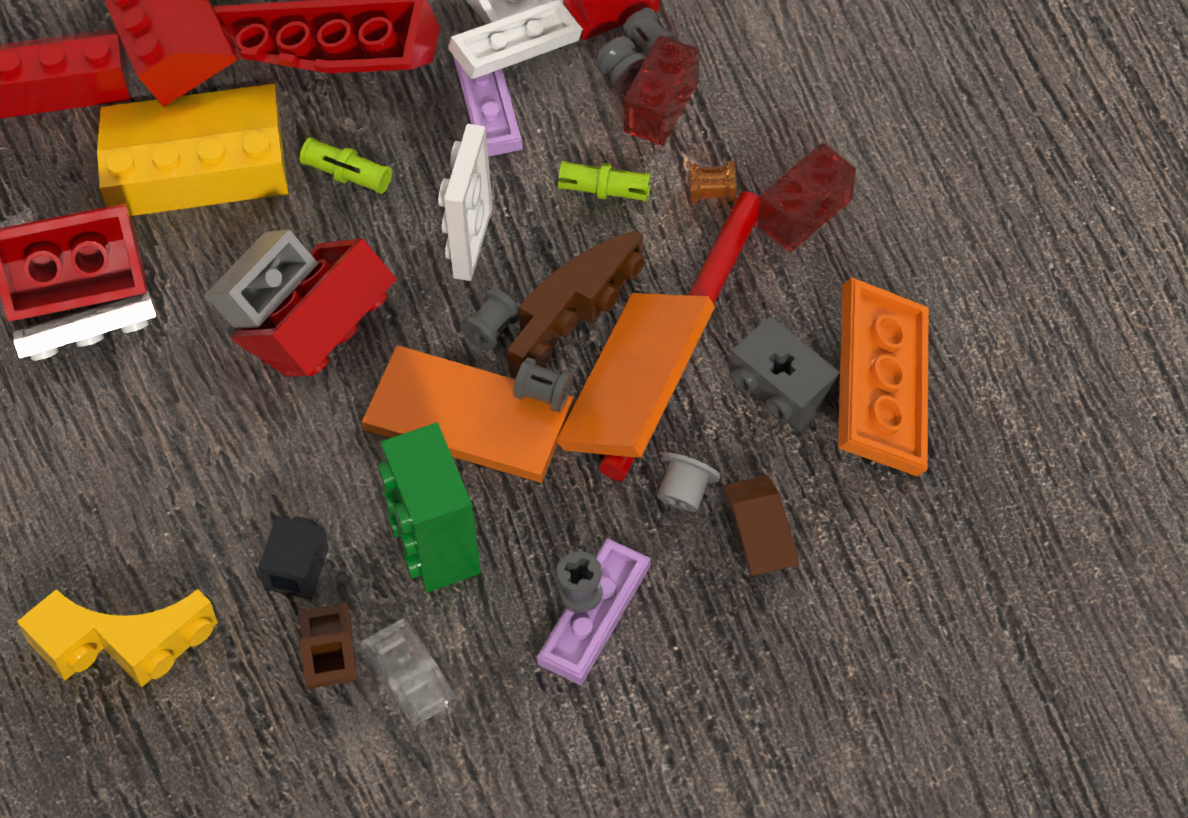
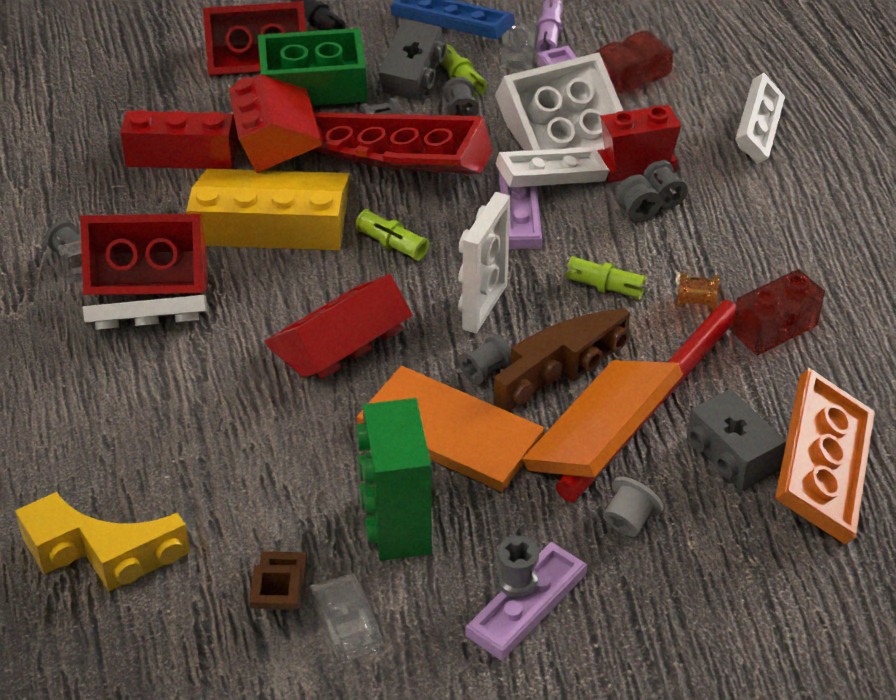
camera: 10 degrees right, 15 degrees down
light grey brick [205,229,318,329] -> none
black brick [258,516,329,600] -> none
dark grey bush [513,357,574,413] -> none
clear red brick [623,35,700,146] -> none
reddish brown slope [721,475,799,576] -> none

